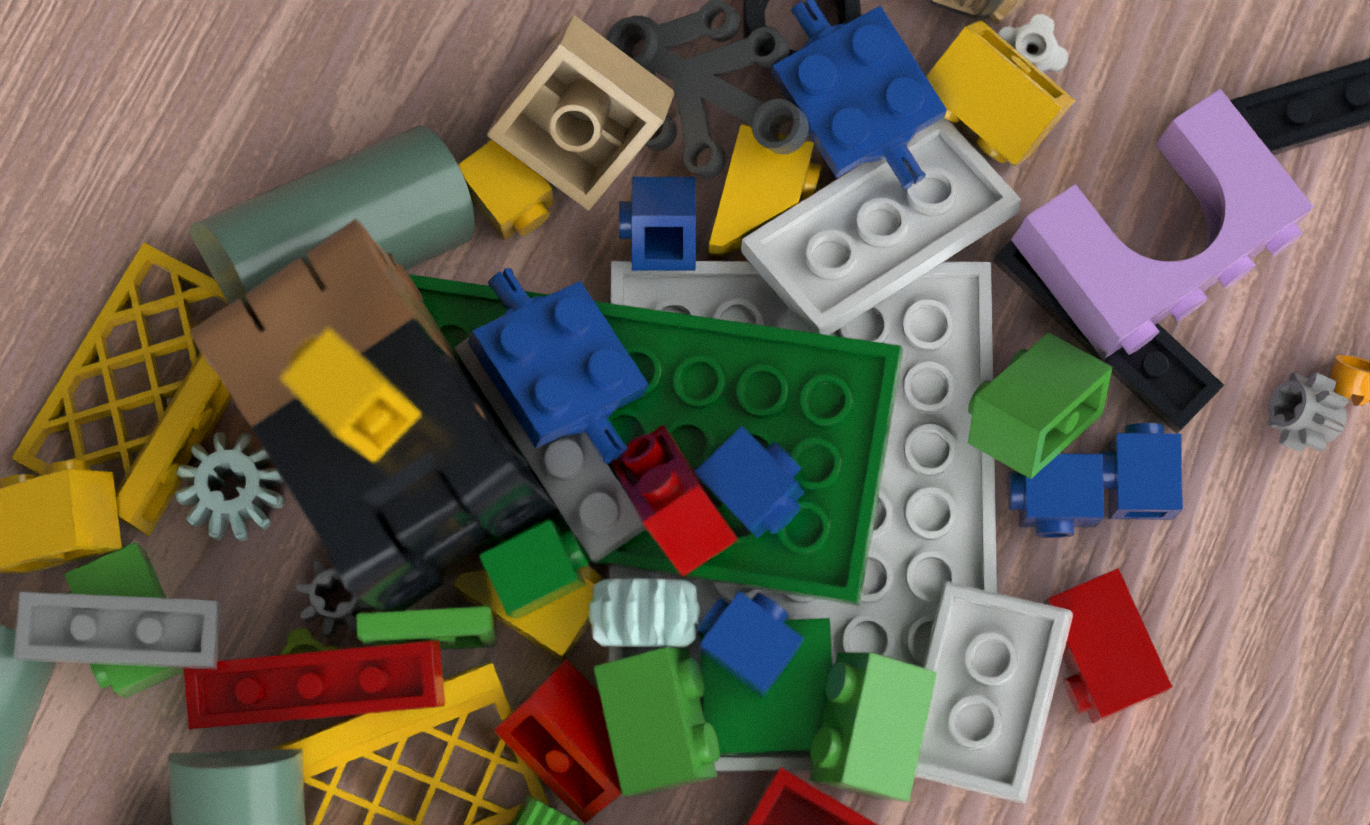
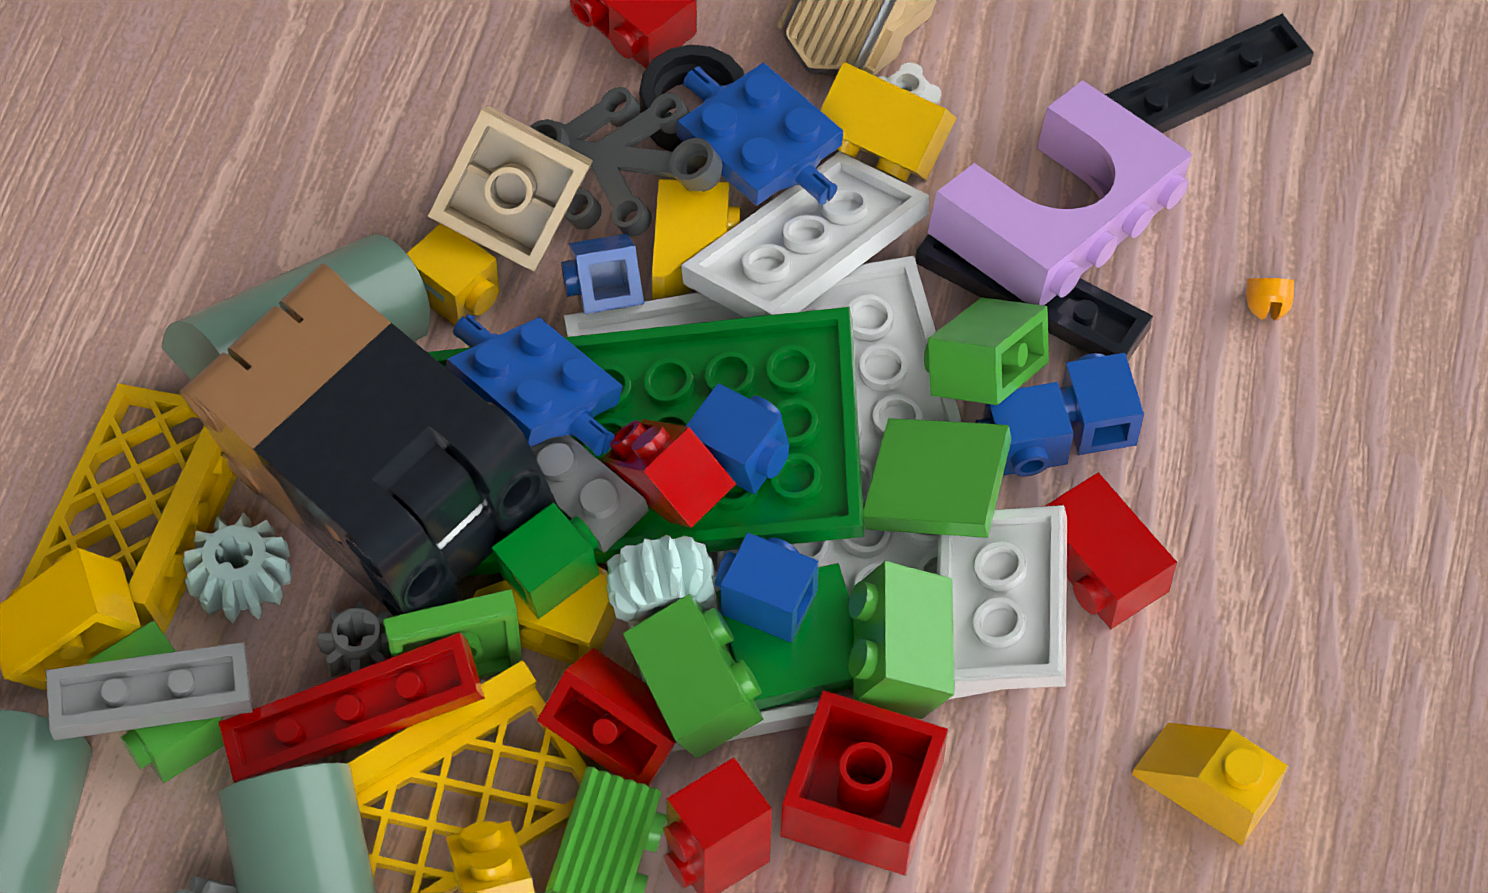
camera: 10 degrees left, 20 degrees down
yellow brick [280,327,422,463] -> none
light grey gear [1267,372,1349,452] -> none
none -> bright green tile [863,418,1012,538]

